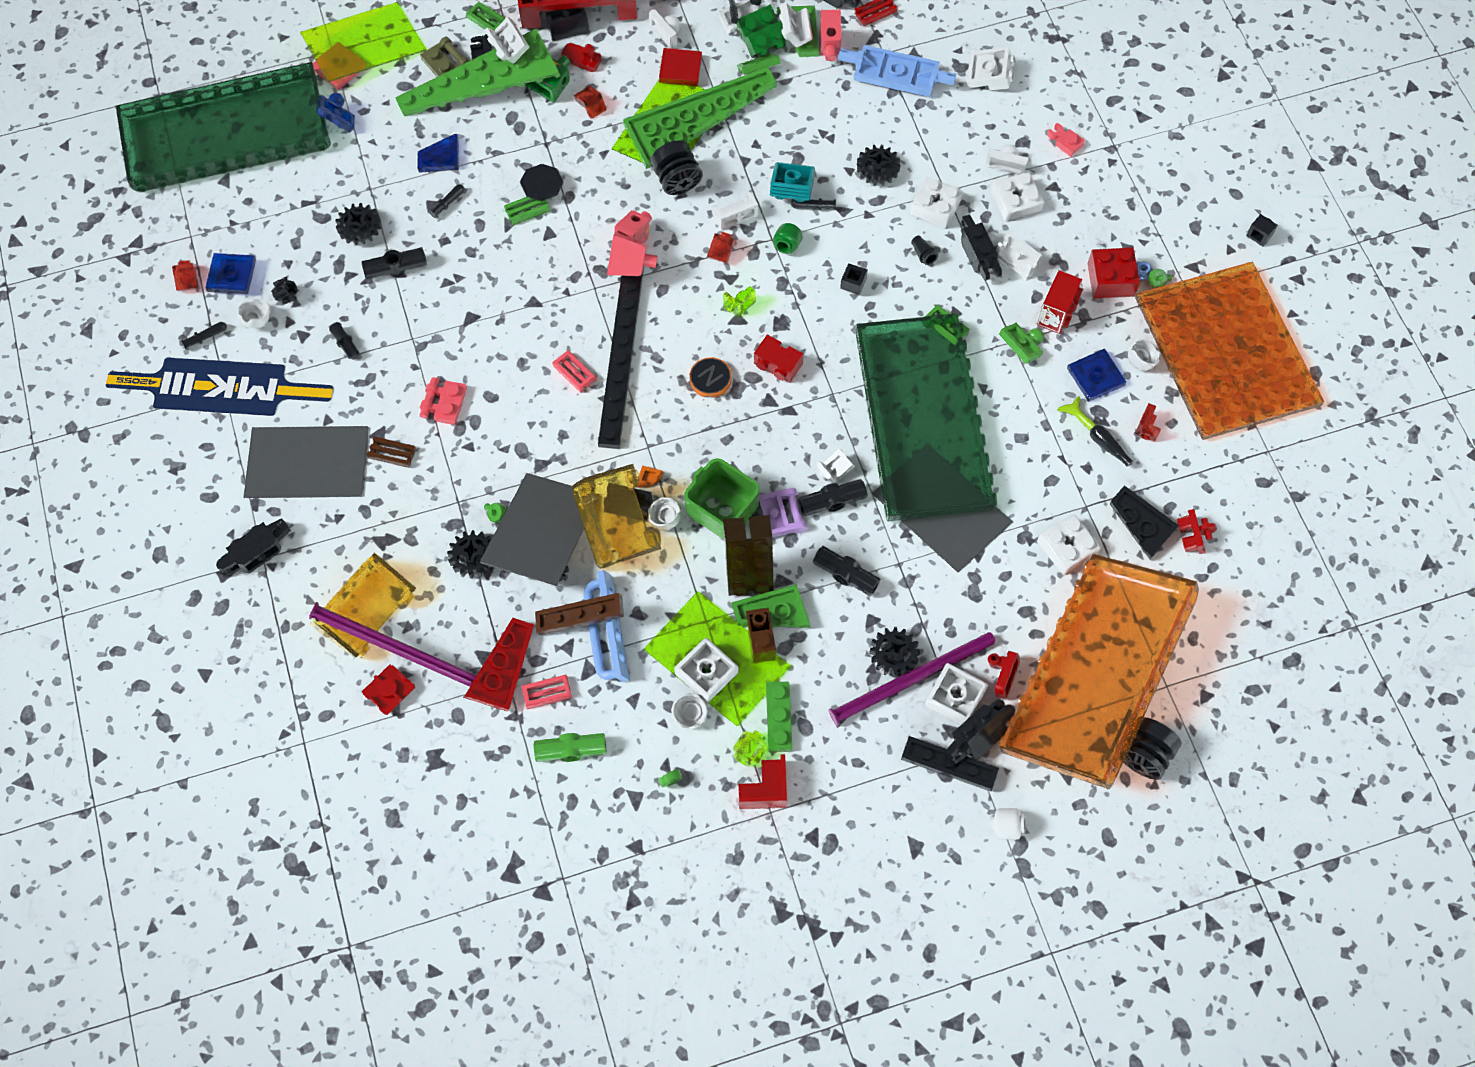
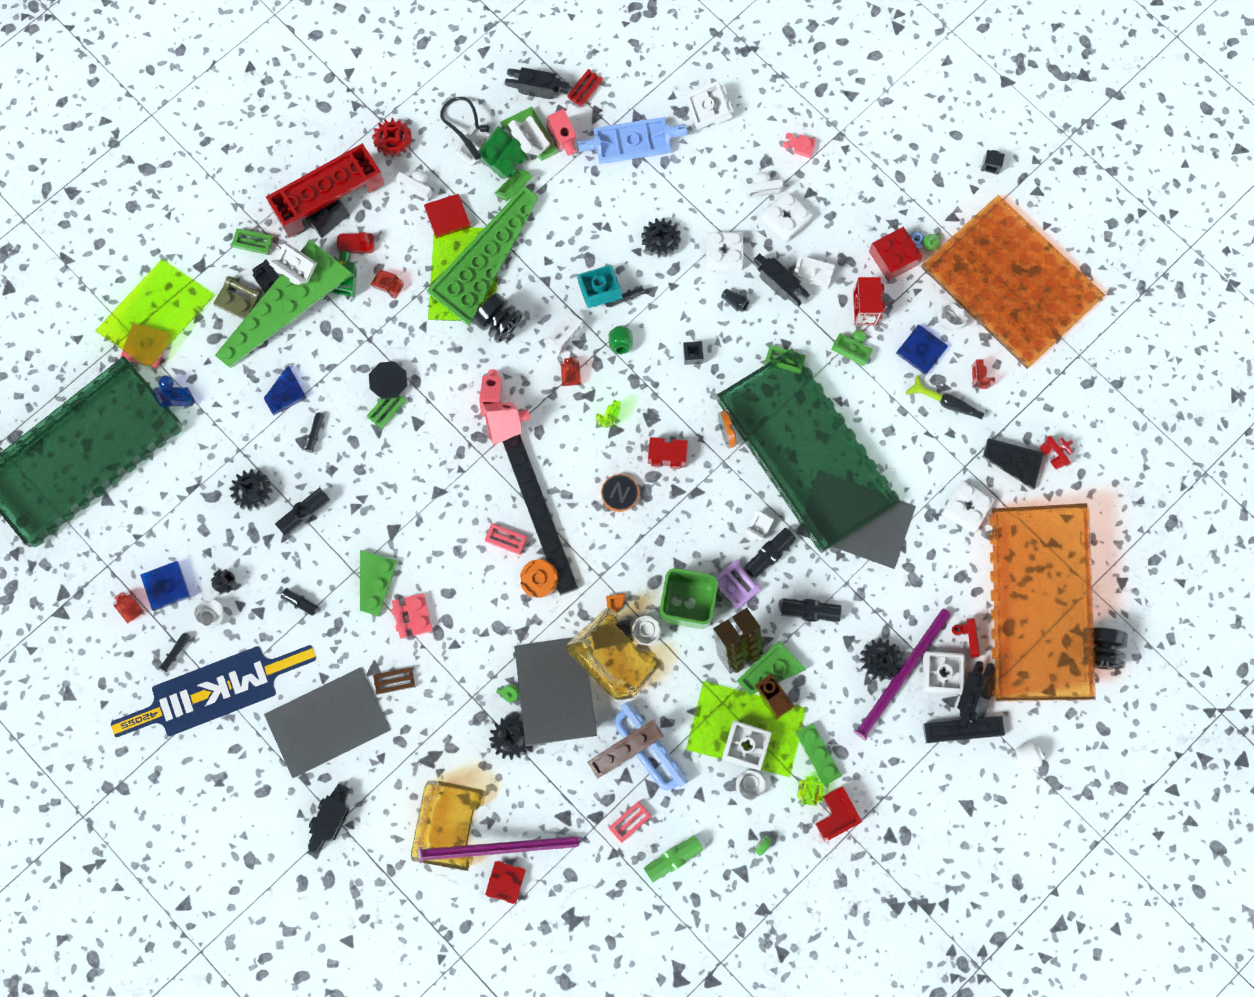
camera: 30 degrees left, 10 degrees up
red wing [463,618,534,712] -> none
none -> bright green wing [360,550,398,617]
none -> orange tile [520,559,558,598]
none -> orange tile [718,411,736,449]

